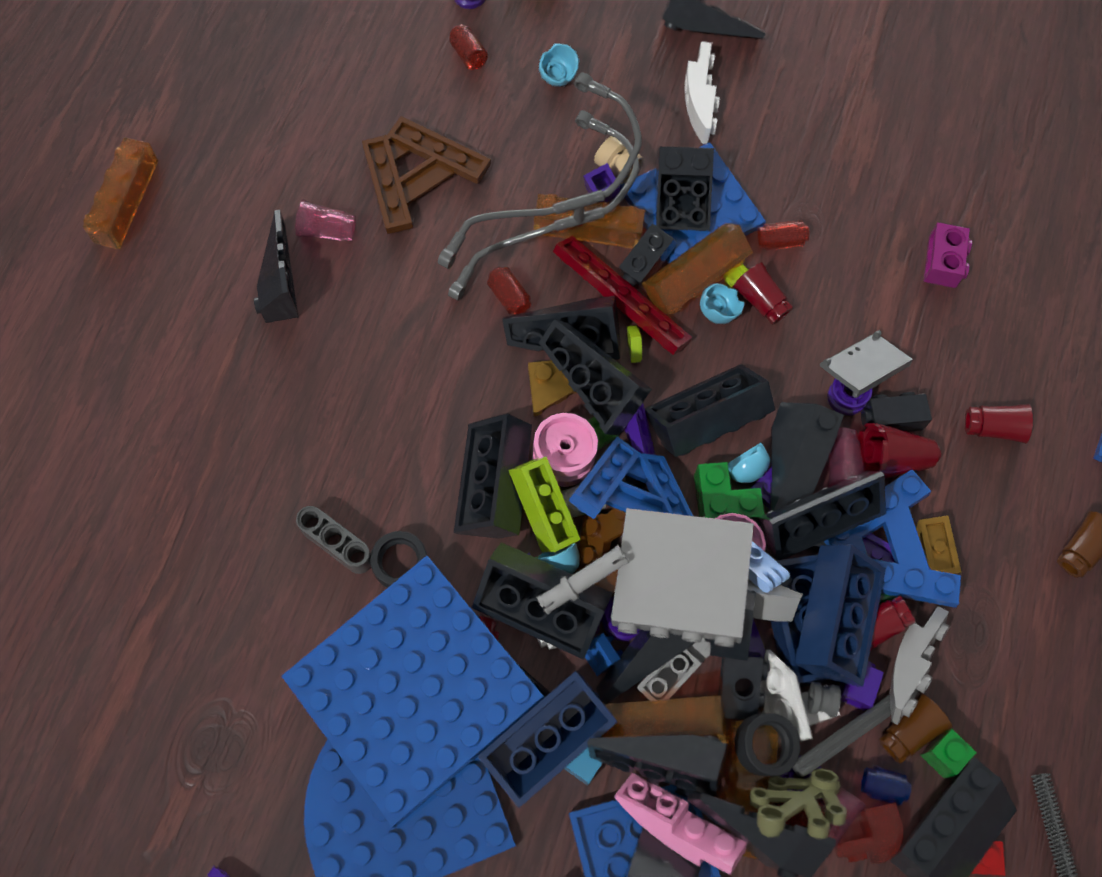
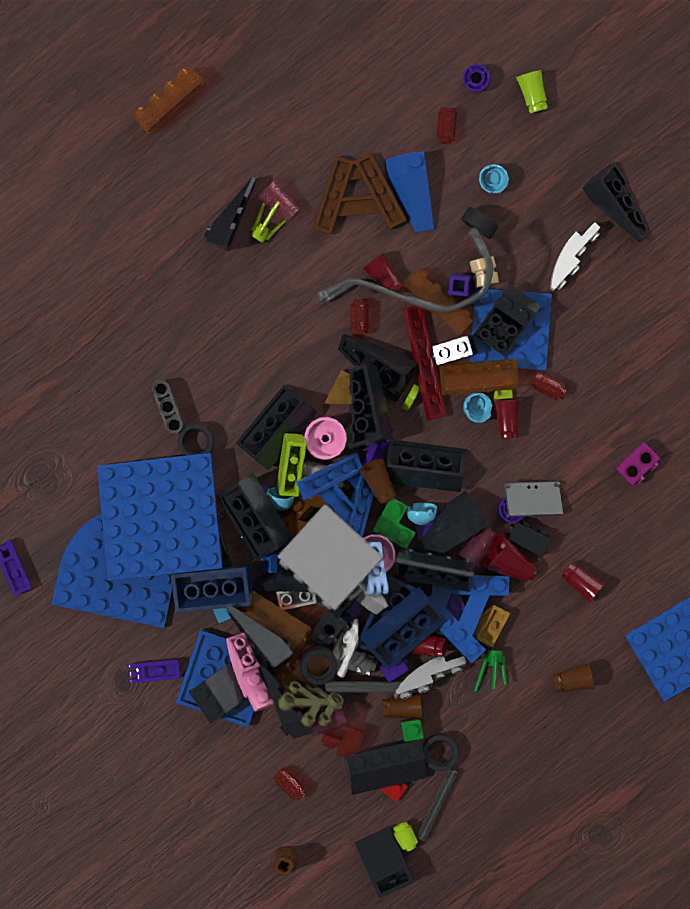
camera: 35 degrees right, 20 degrees up
light grey pin [537,545,629,614] -> none
clear blue brick [860,766,911,806] -> none
none -> lime plant [251,199,287,243]
none -> reddish brown plant [359,458,396,503]
none -> dark red plant [363,252,404,296]
none -> blue wedge [385,151,434,232]
none -> black tyre [423,733,459,771]
none -> black tyre [461,207,499,239]
none -> green plant [474,650,507,692]

